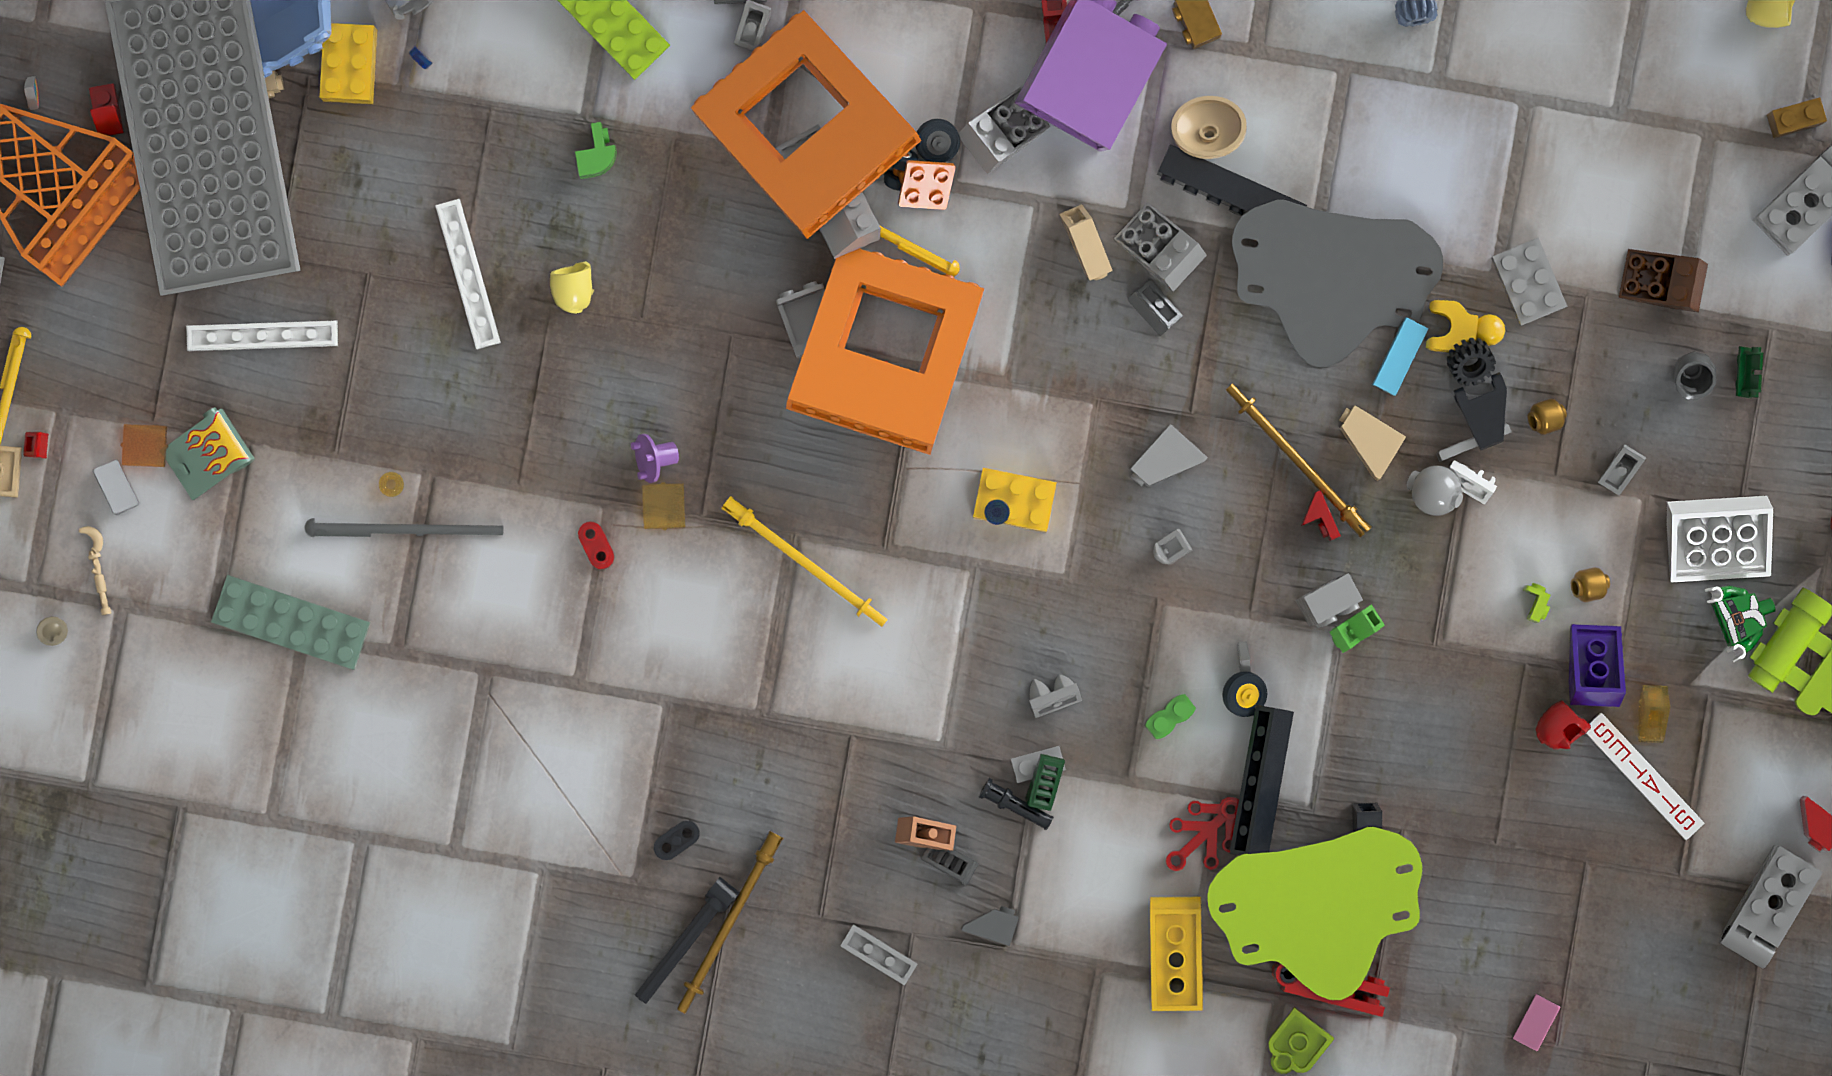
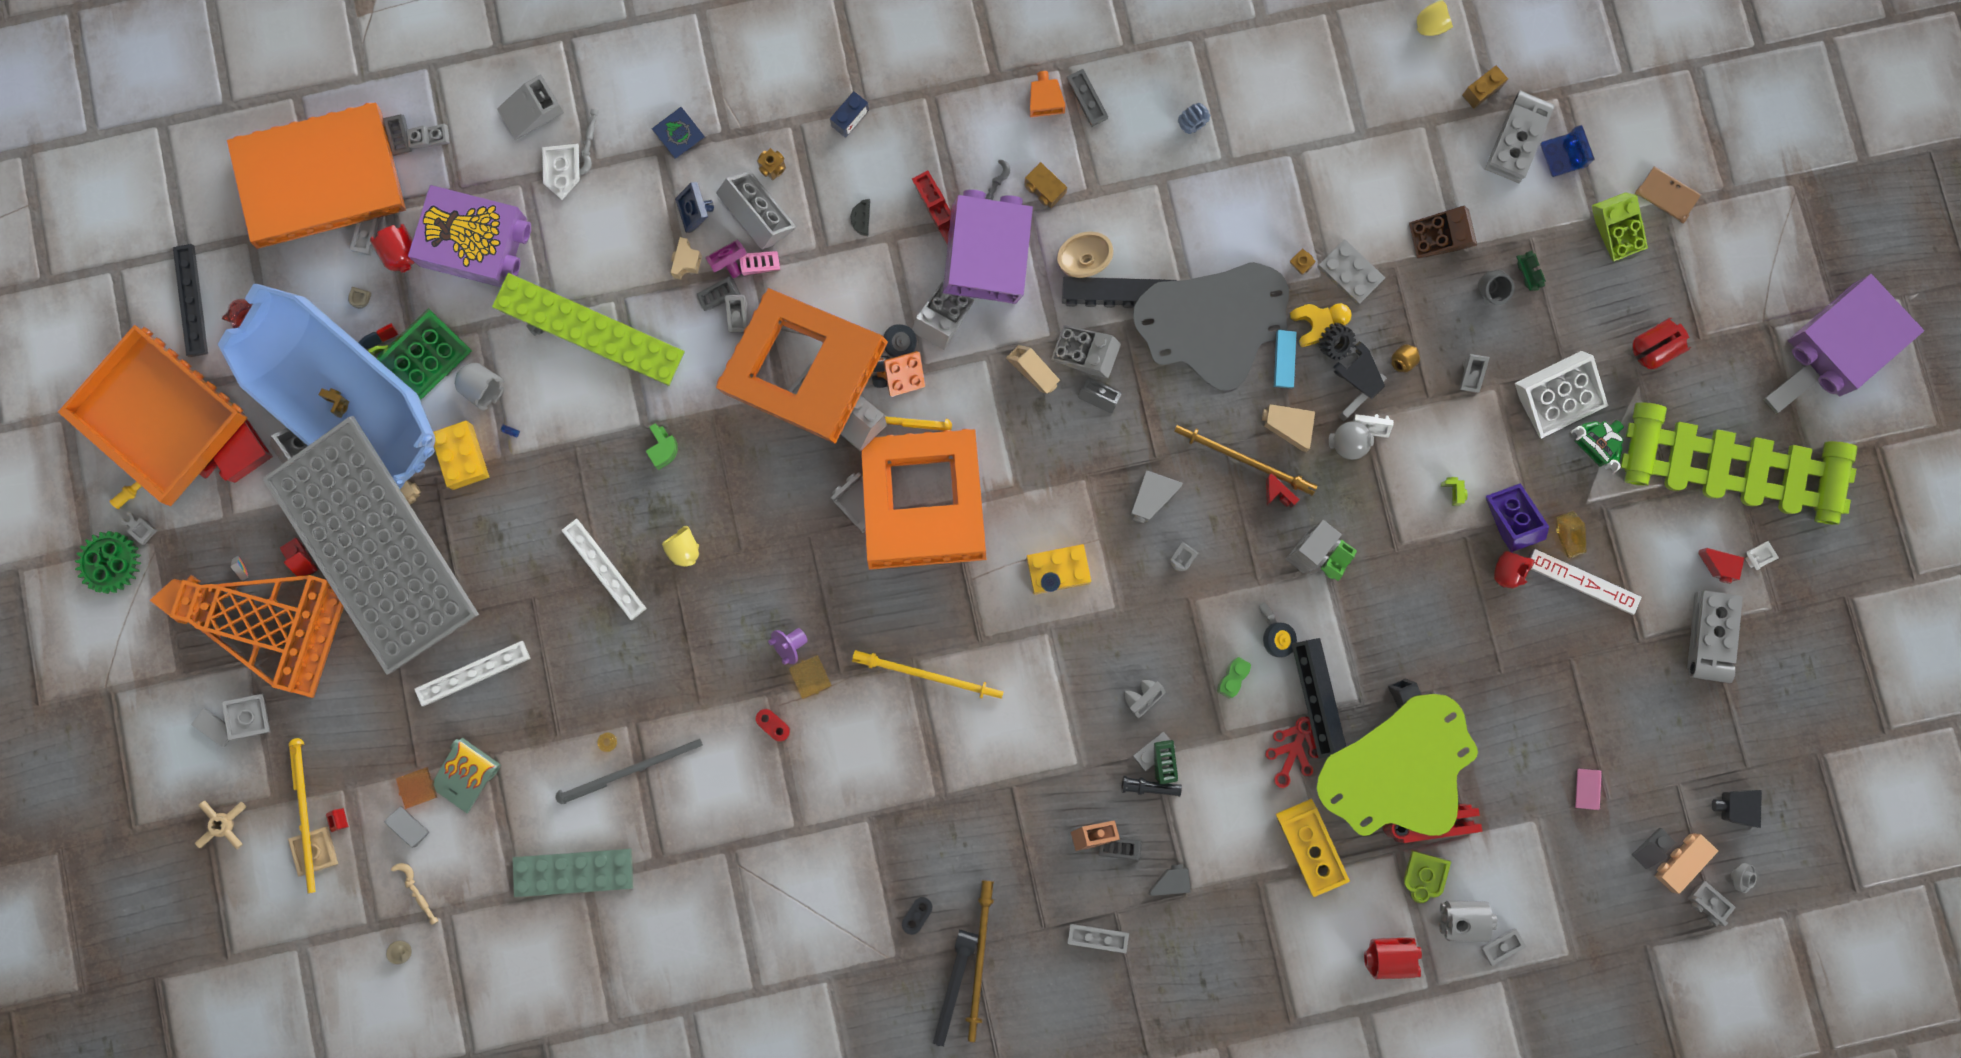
camera: 25 degrees left, 5 degrees down
pearl gold head [1571,567,1610,602] -> none
none -> pearl gold bracket [1290,248,1316,274]

